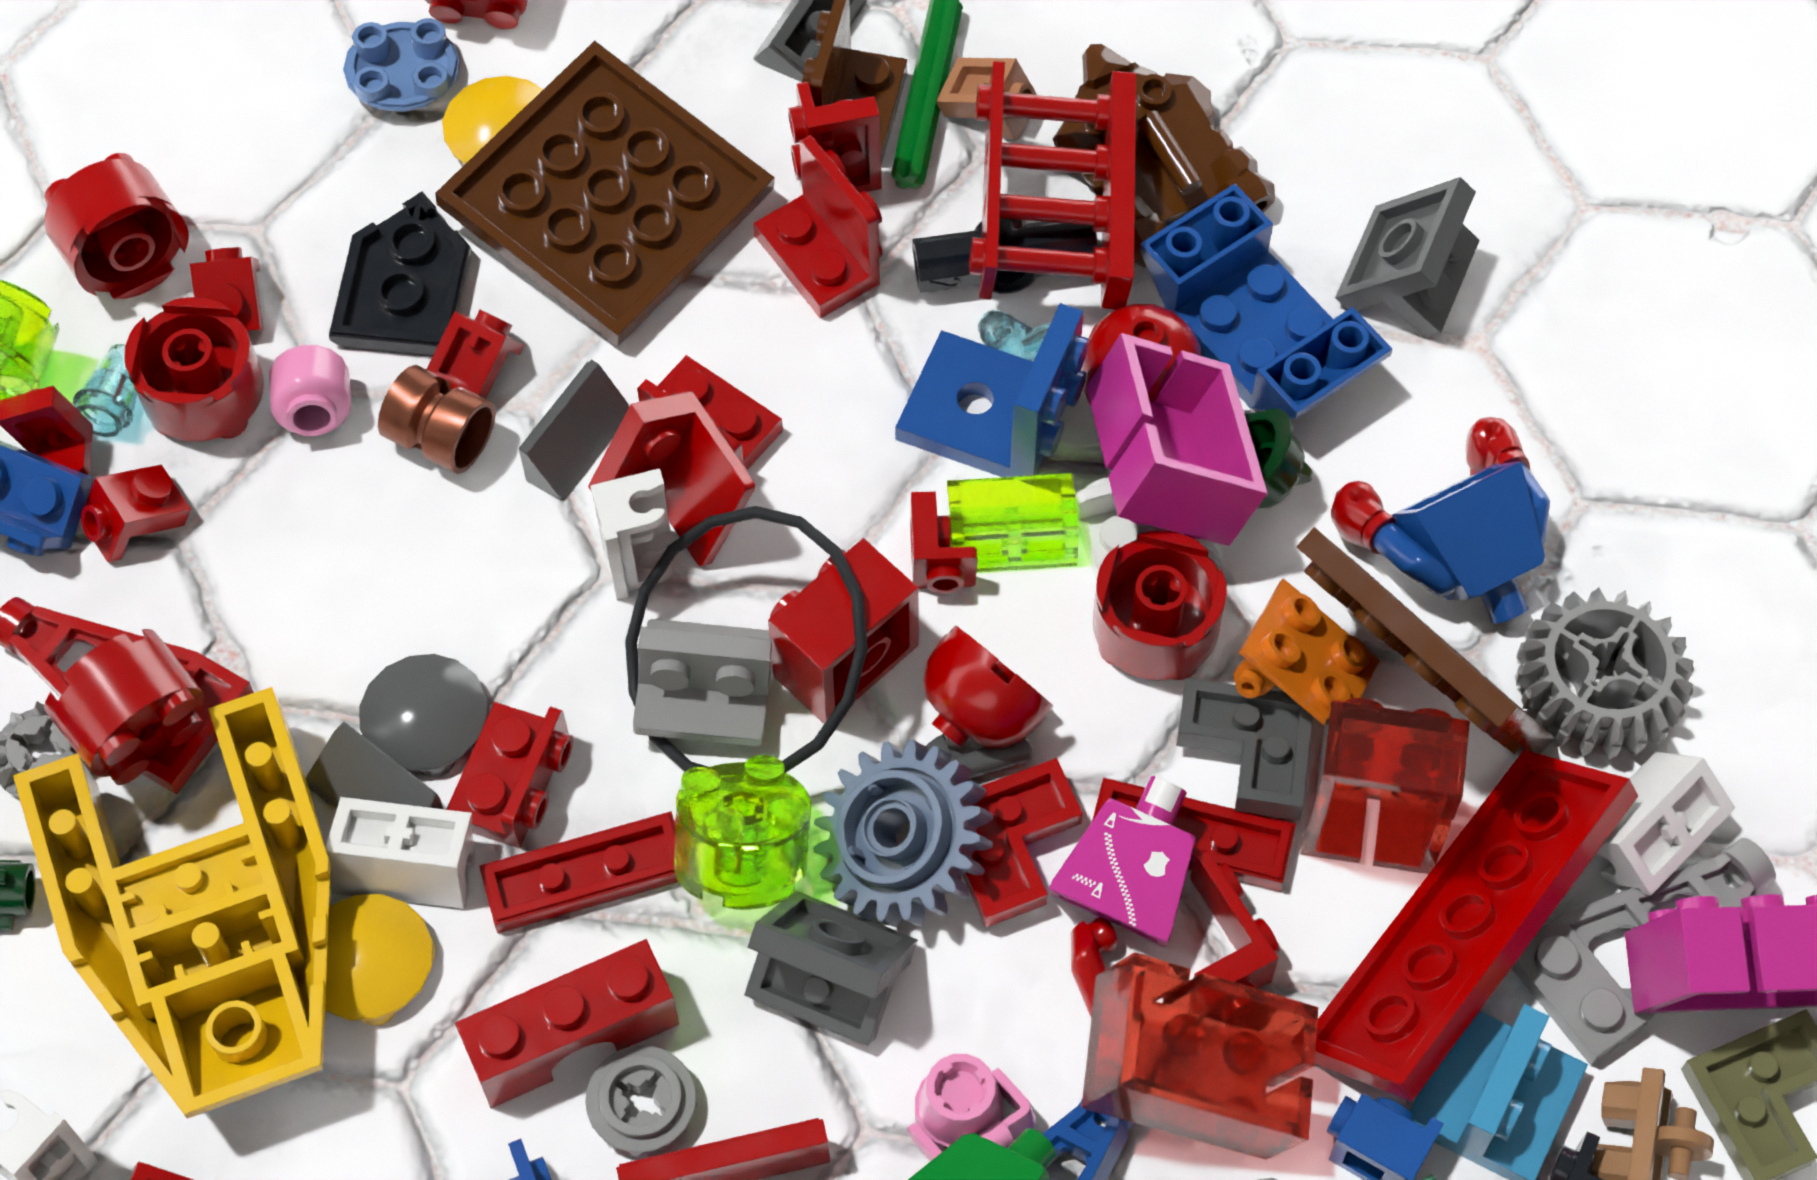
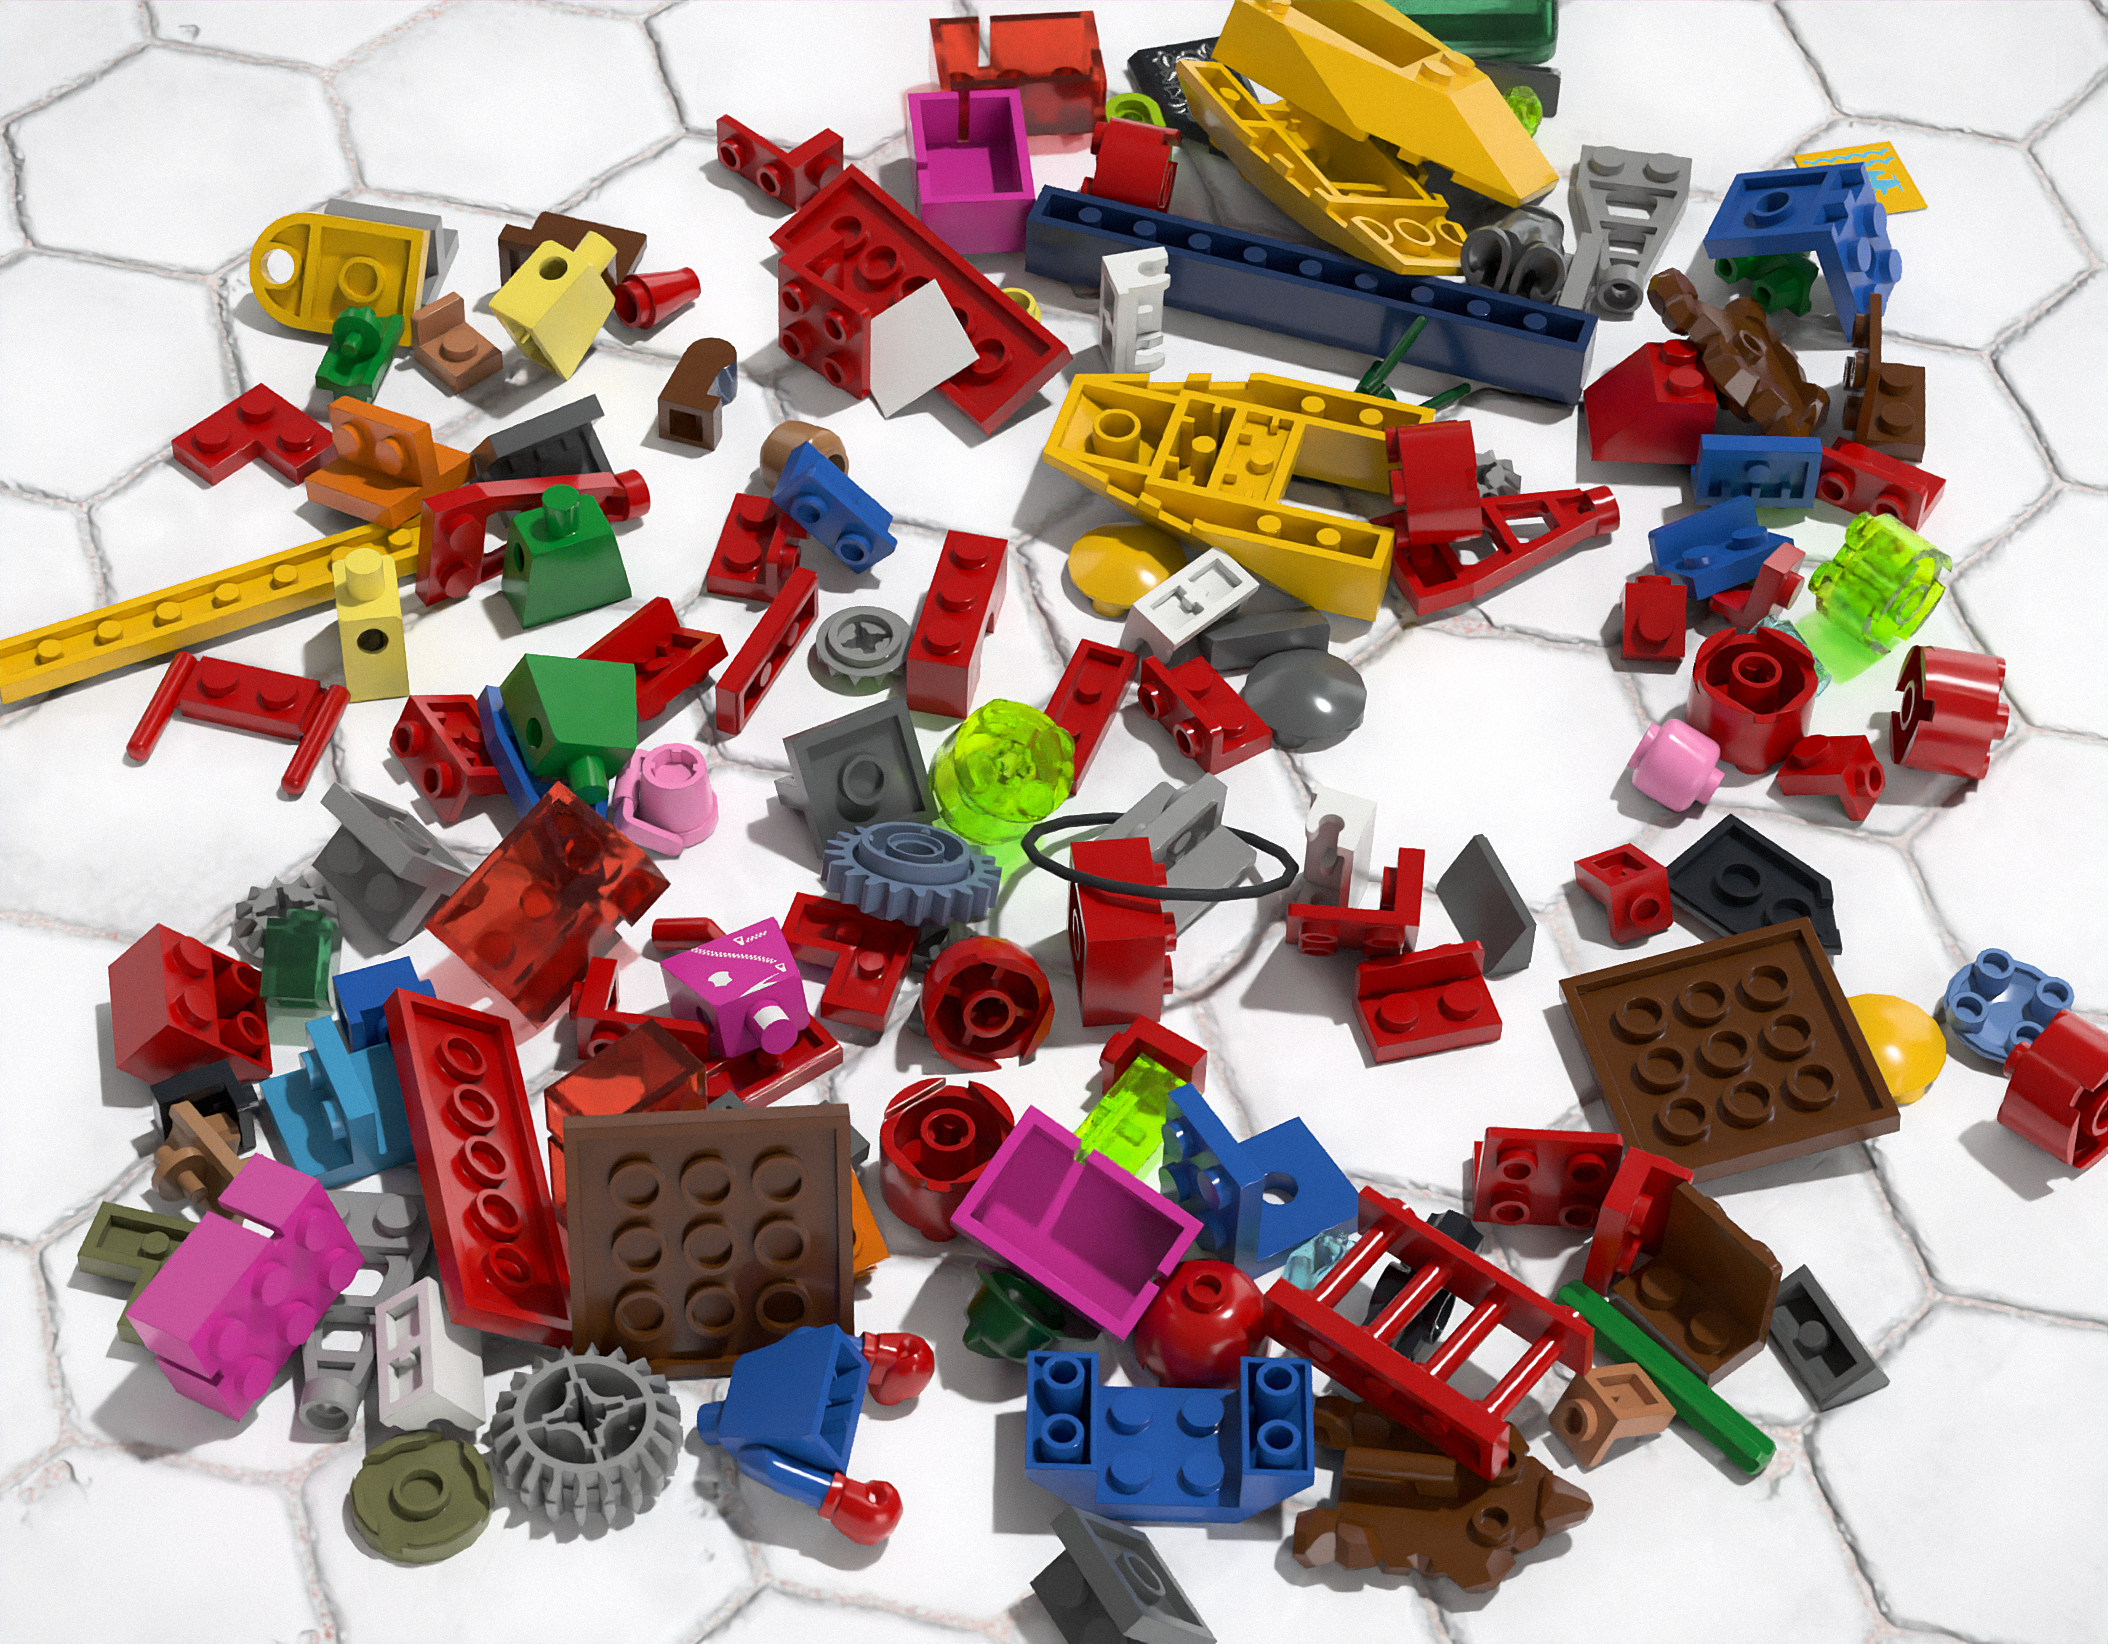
camera: 125 degrees right, 15 degrees down
copper wheel [377,365,496,474] -> none
none -> olive tile [349,1430,495,1564]

